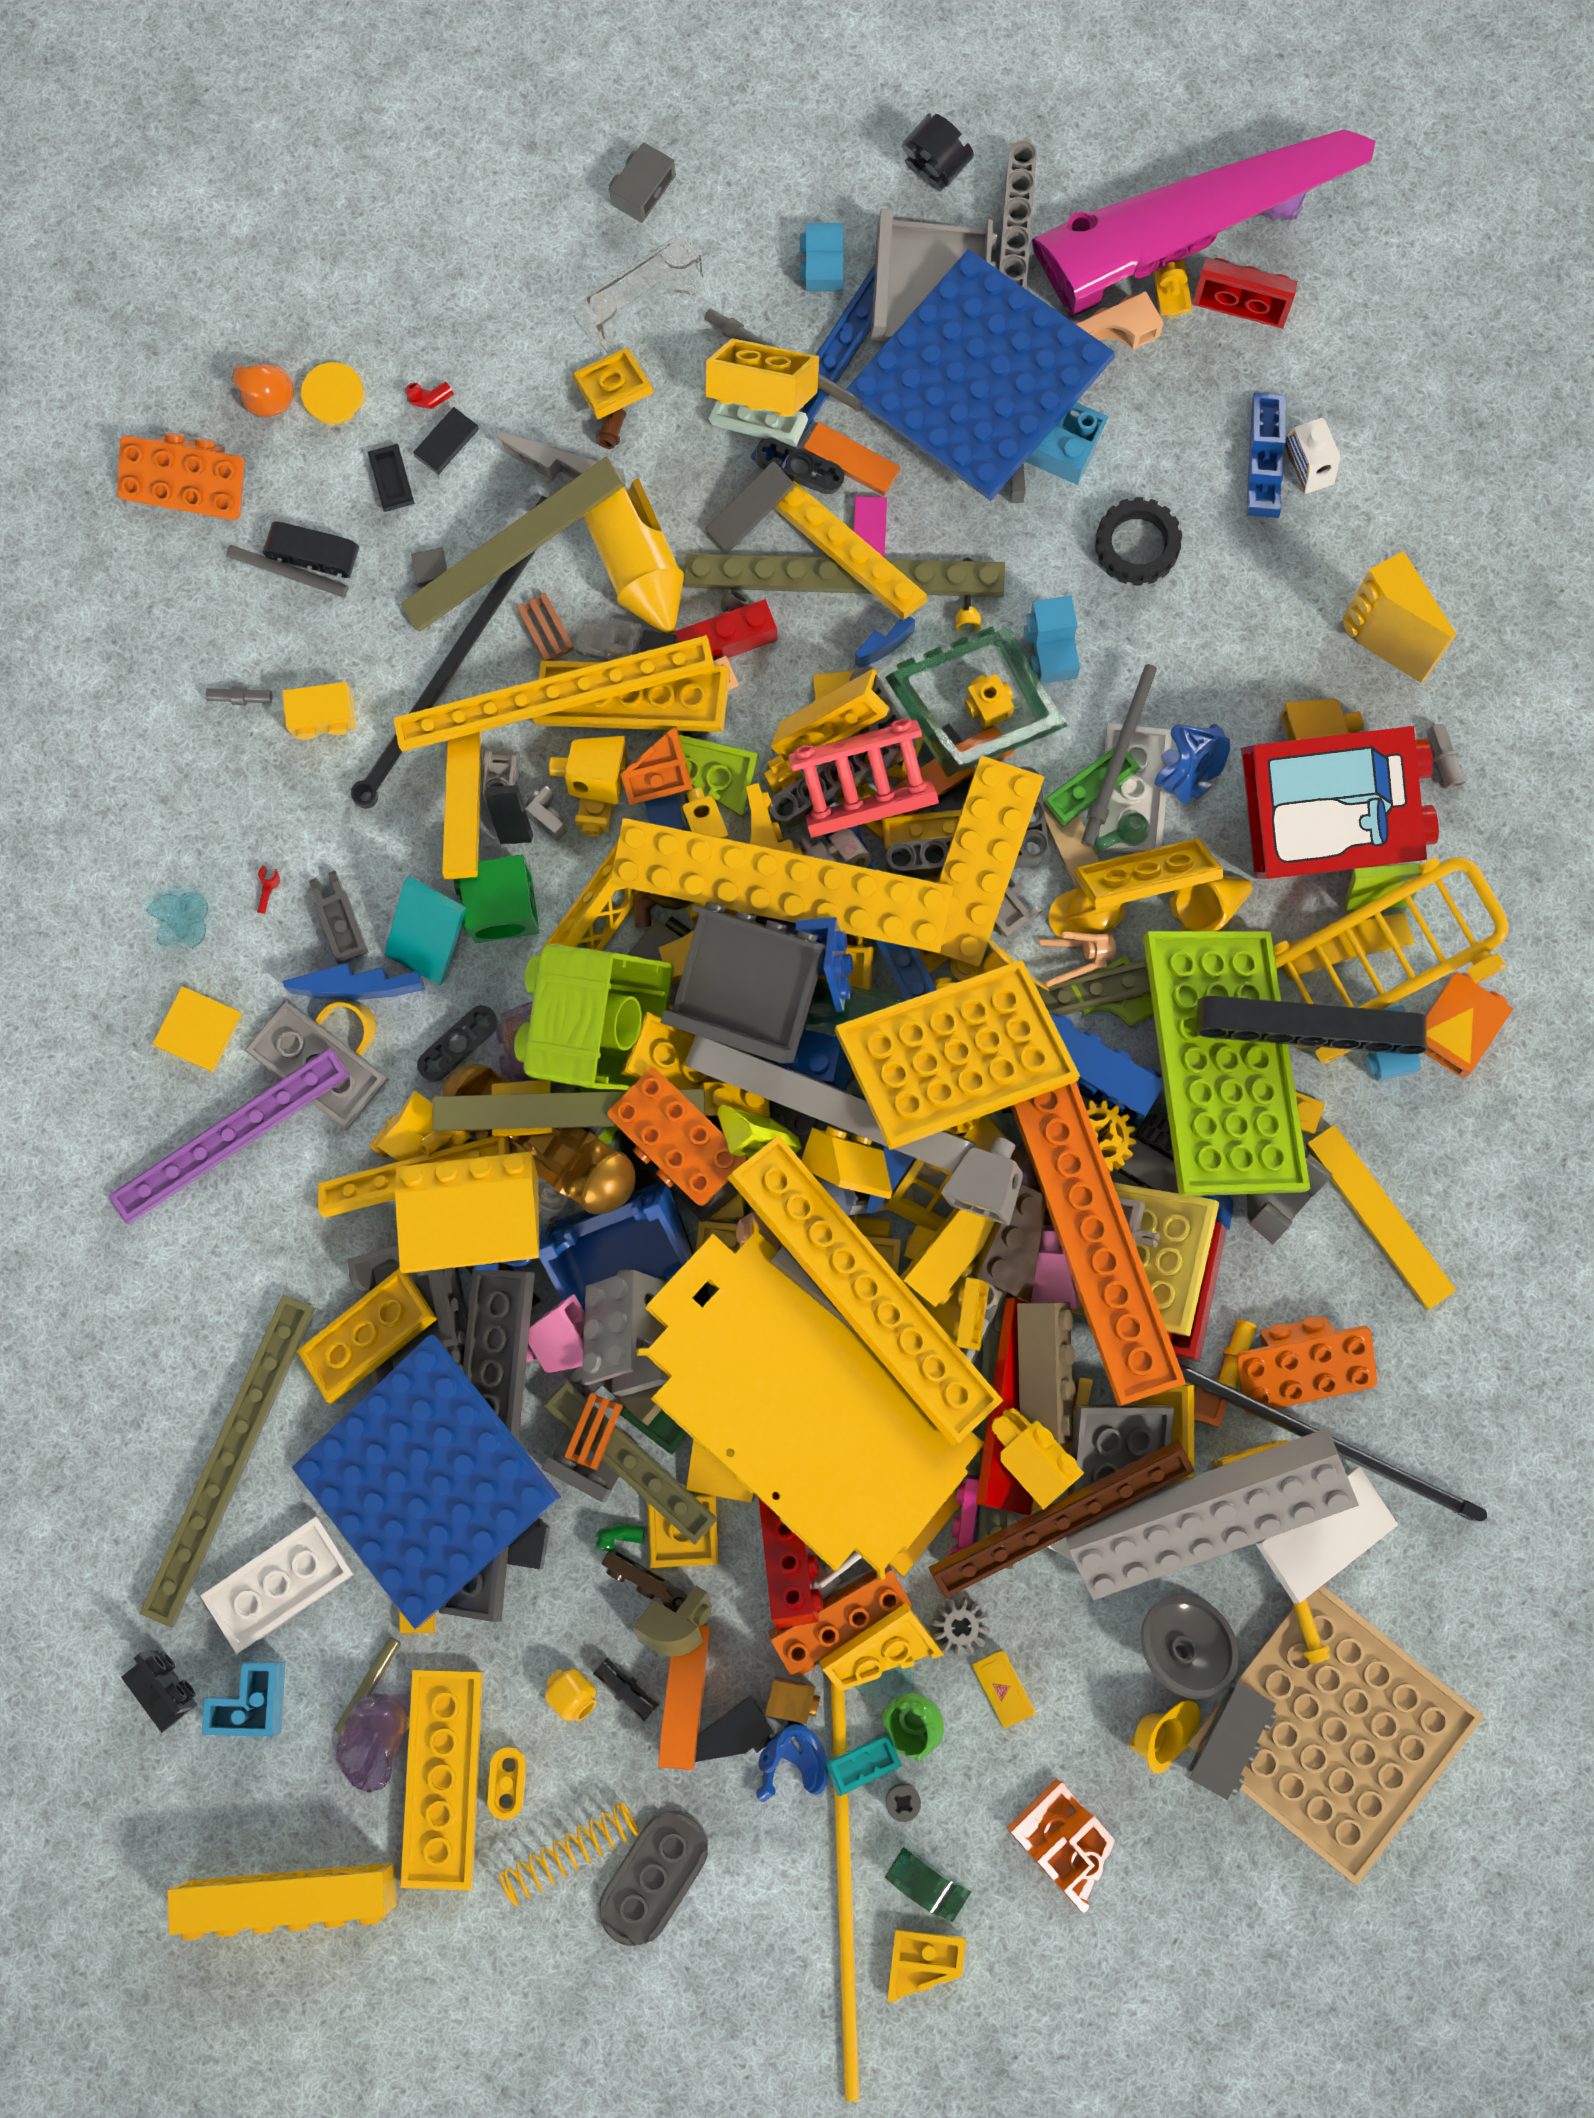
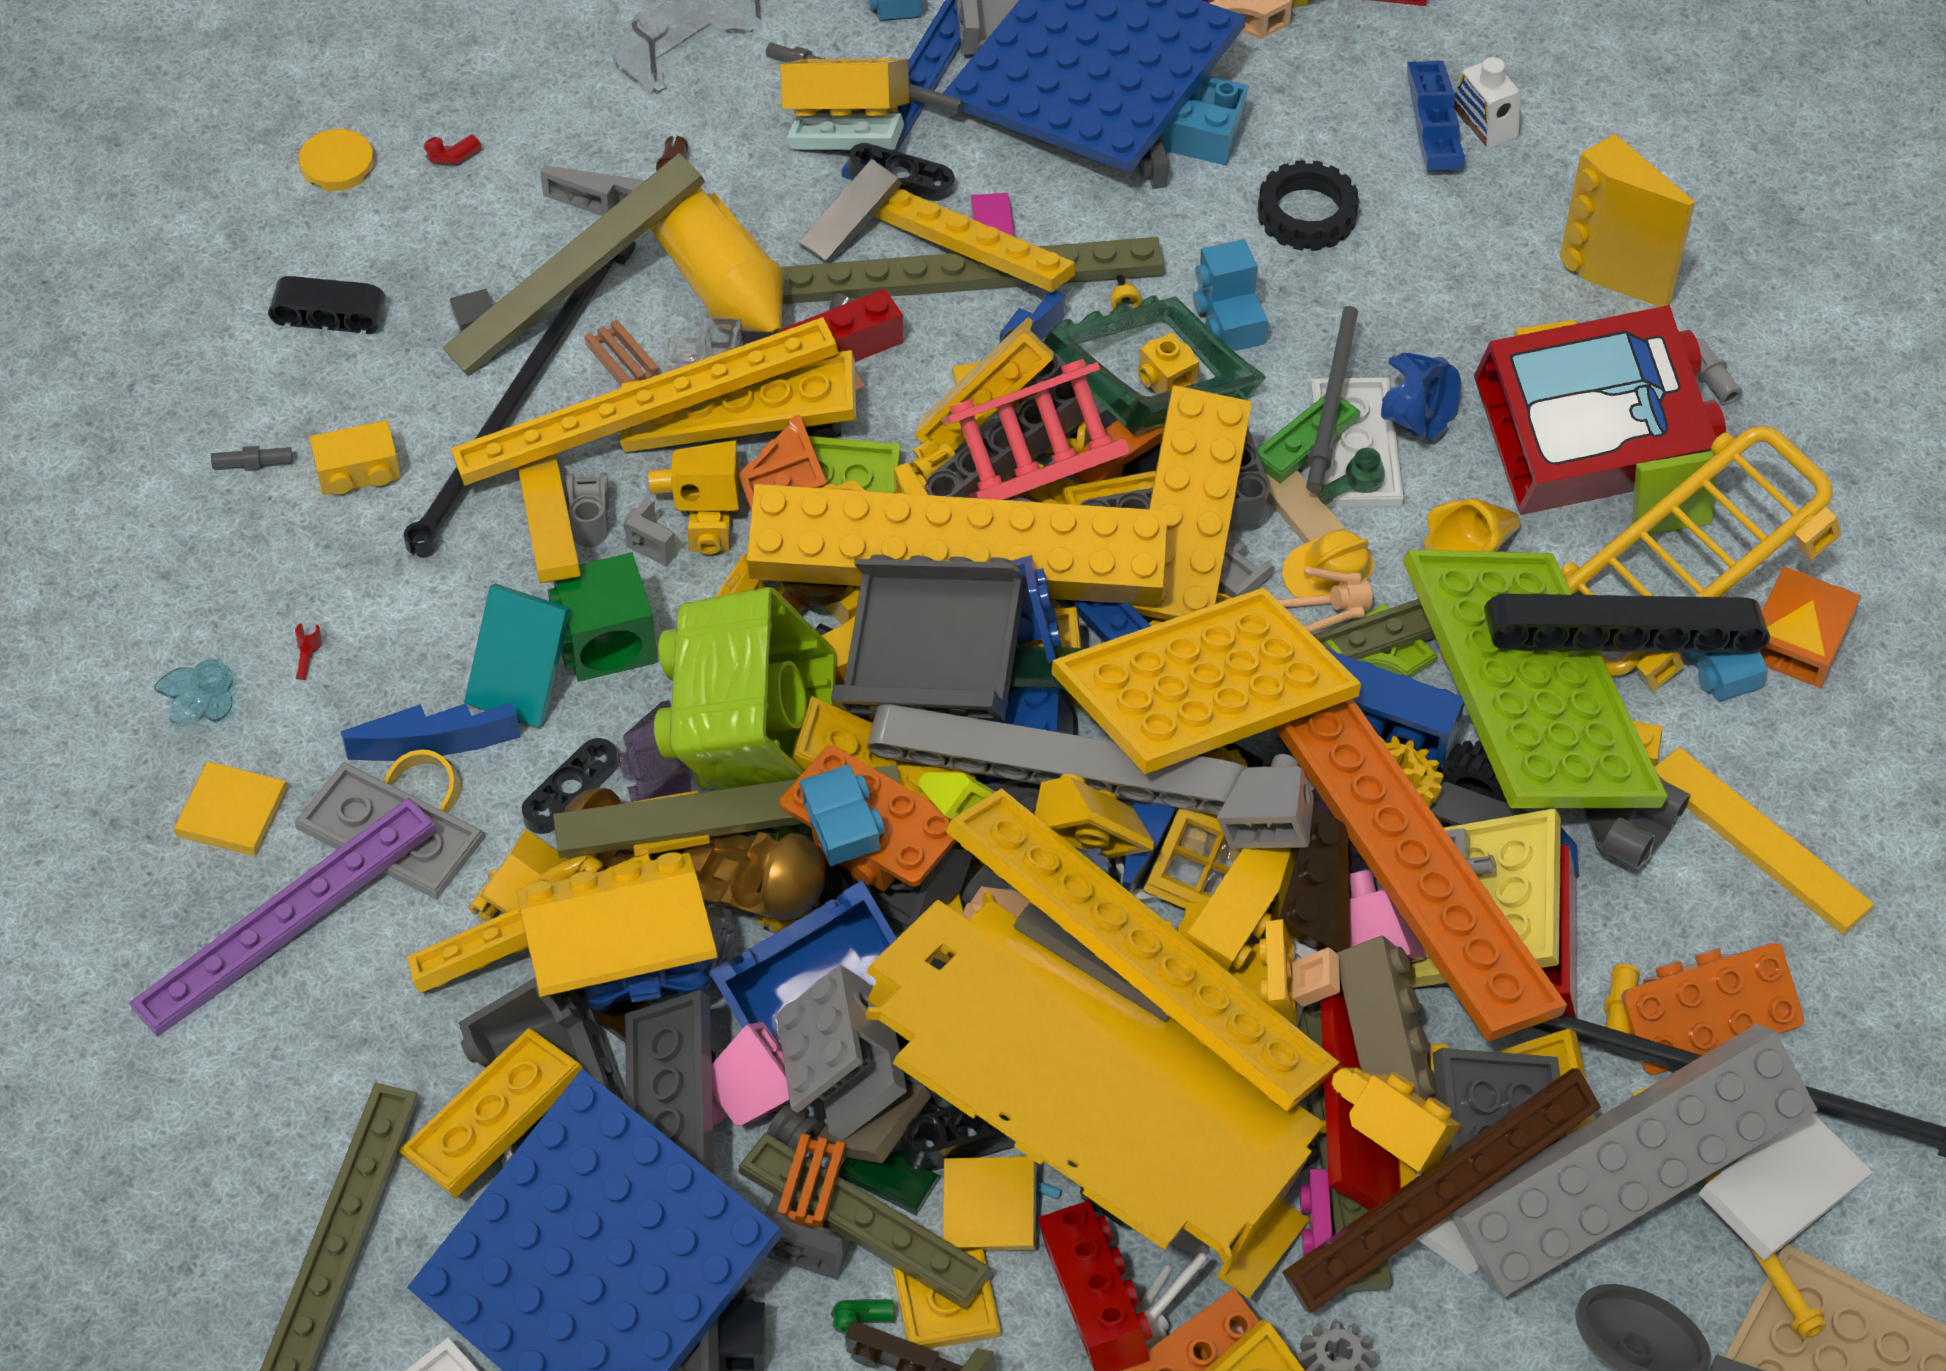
camera: 15 degrees left, 25 degrees down
orange bracket [117,432,245,520] -> none
dark grey bar [227,545,349,598] -> none
orange piece [232,364,294,418] -> none
dark grey hinge [309,870,369,964] -> none
black tile [368,444,415,512] -> none
black tile [413,407,479,475] -> none
black tile [484,785,533,844] -> none
yellow tile [572,347,654,420] -> none
orange tile [803,422,900,496] -> none
yellow tile [1074,838,1223,909] -> none
orange plate [1194,1387,1228,1428] -> none
yellow slope [1283,913,1415,979] -> none
none -> dark azure brick [799,764,885,866]
none -> light nougat plate [1292,947,1340,1007]

